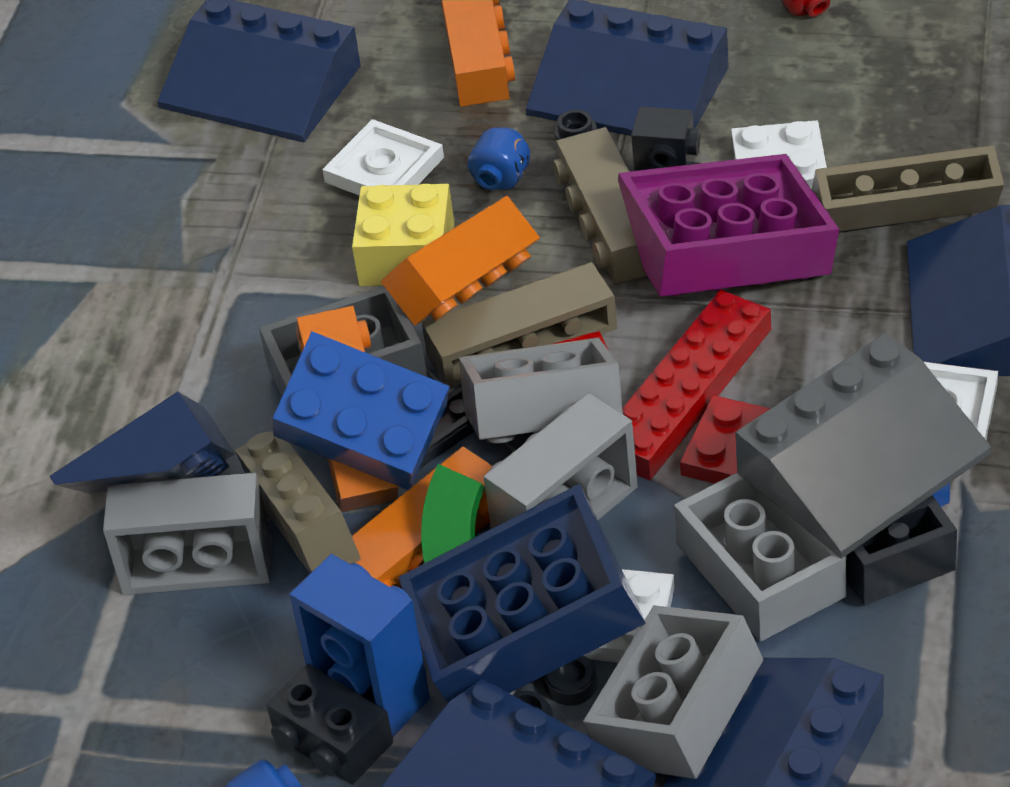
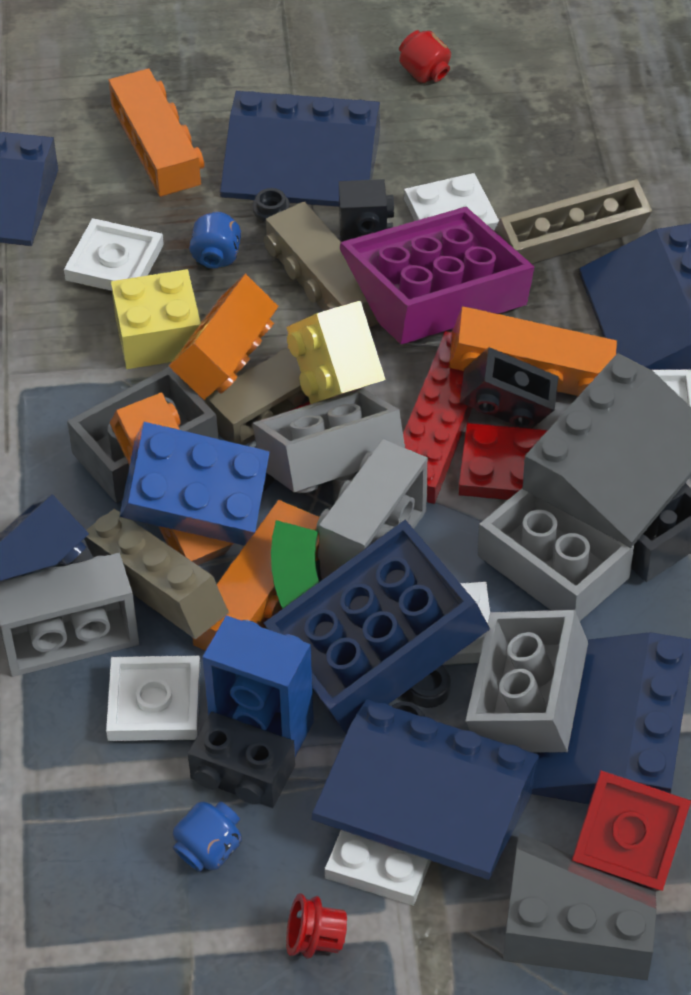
camera: 20 degrees left, 5 degrees up
none -> white plate [106,656,200,741]
none -> brick [286,301,385,404]
none -> orange brick [449,306,617,396]
none -> black brick [460,347,558,429]

